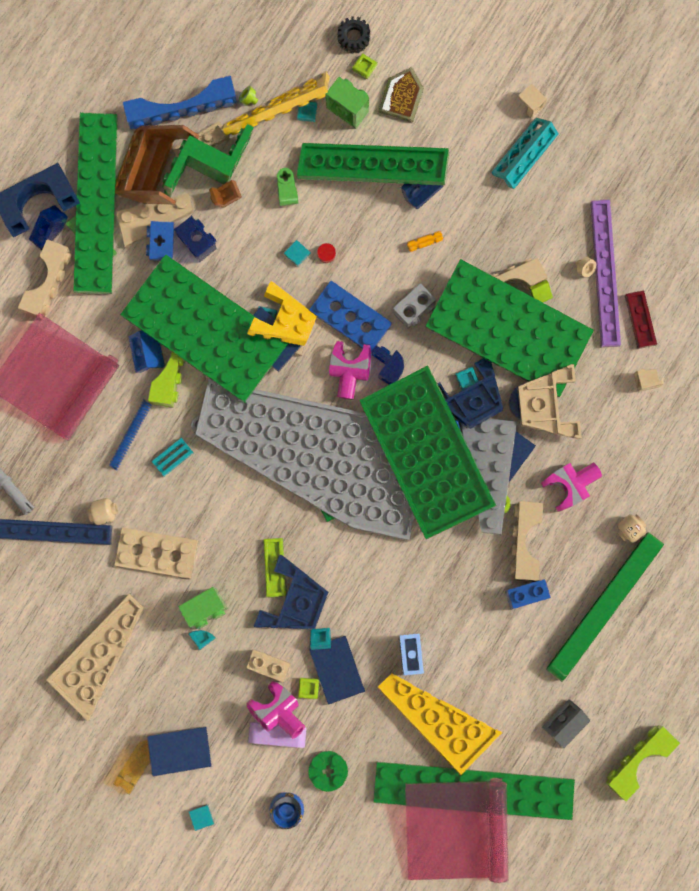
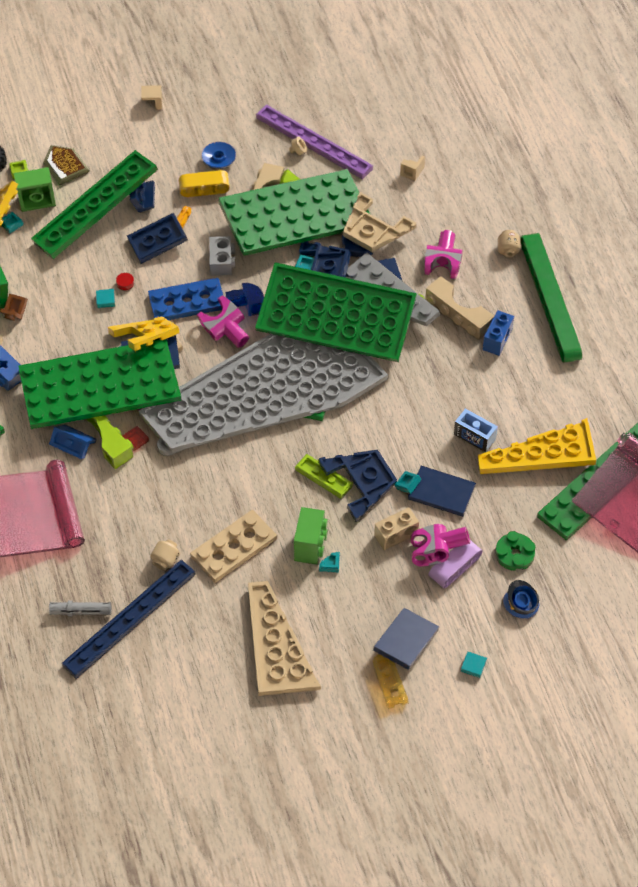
camera: 50 degrees left, 25 degrees down
blue piece [109,399,152,470] -> none
teal tile [152,437,194,477] -> none
clear blue brick [174,216,217,263] -> none
bright green piece [277,168,299,206] -> none
lime tile [298,678,319,699] -> none
teal fence [491,117,559,189] -> none
dark grey panel [542,699,590,748] -> none
dark red tile [625,290,657,349] -> none
none -> clear red tile [122,426,149,451]
none -> dark blue tile [127,212,188,264]
none -> yellow beam [178,170,230,197]
none -> blue dish [202,142,236,168]

